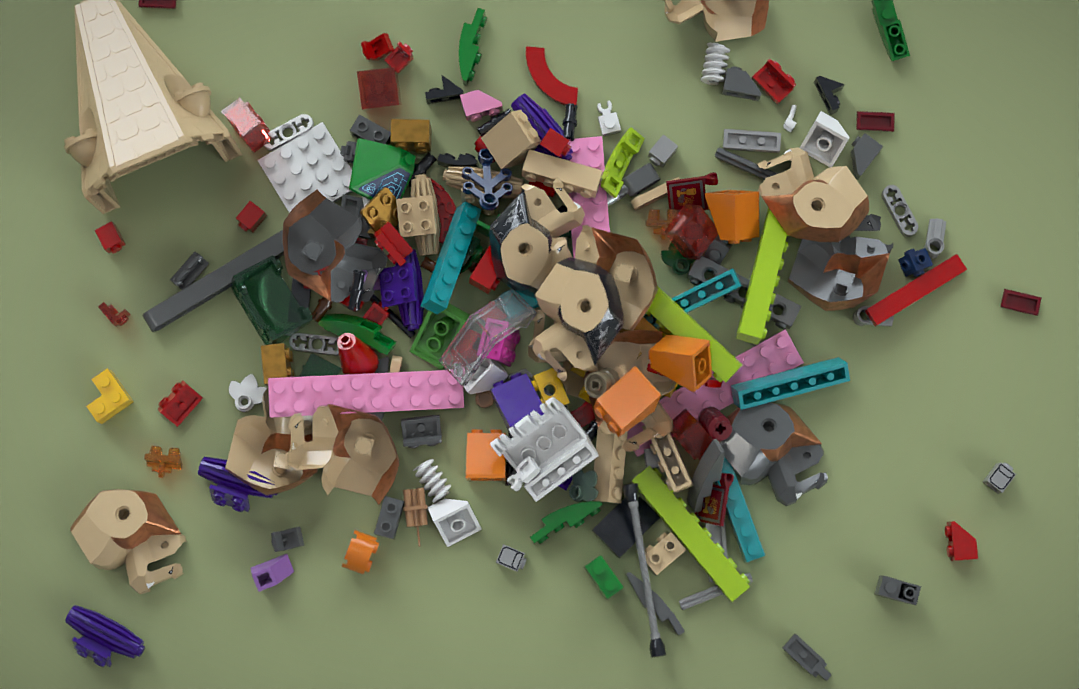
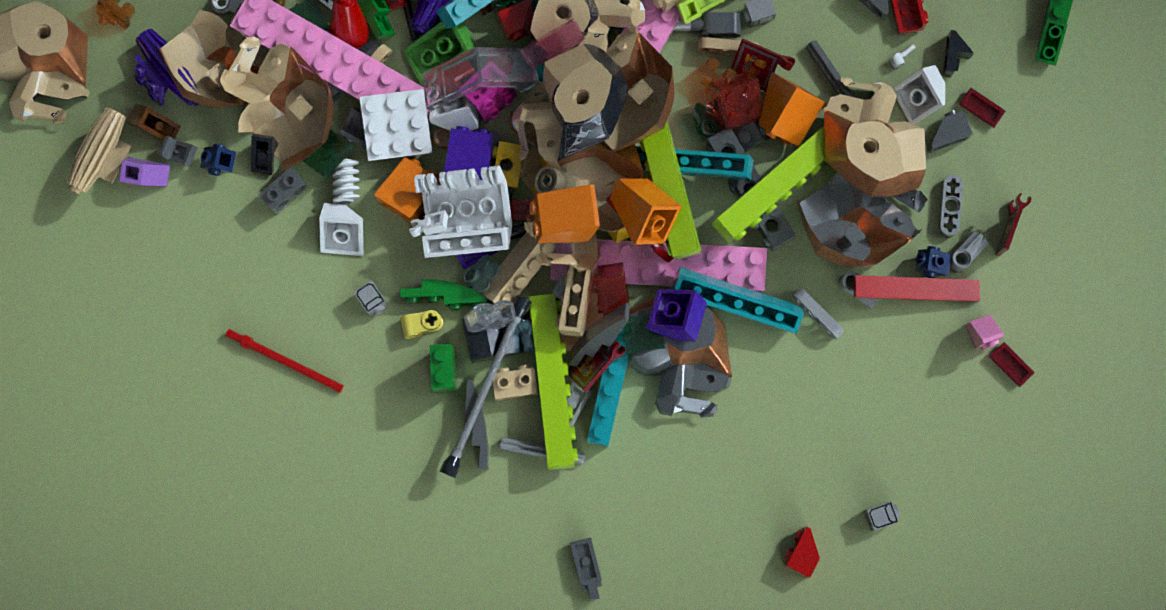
camera: 35 degrees right, 0 degrees up
orange brick [341,530,379,575] -> none
medium nougat piece [403,488,428,547] -> none
dark red piece [699,407,733,441] -> none
light grey plate [723,129,781,153] -> none
dark grey slope [874,575,921,605] -> none
none -> tan plate [66,107,132,195]
none -> reddish brown slope [126,104,181,142]
none -> dark blue brick [200,144,236,176]
none -> red bar [225,329,344,393]
none -> black slope [251,134,278,175]
none -> clear green tile [303,129,354,179]
none -> white plate [359,89,432,161]
none -> light yellow piece [400,310,443,339]
none -> clear brick [464,300,516,332]
none -> clear light blue arm [517,319,535,352]
none -> clear pink slope [519,18,585,70]
none -> clear green piece [622,314,665,354]
none -> dark purple slope [647,289,707,342]
none -> light grey beam [792,288,844,340]
none -> bright pink slope [966,315,1004,350]
none -> dark red flag [996,193,1032,256]

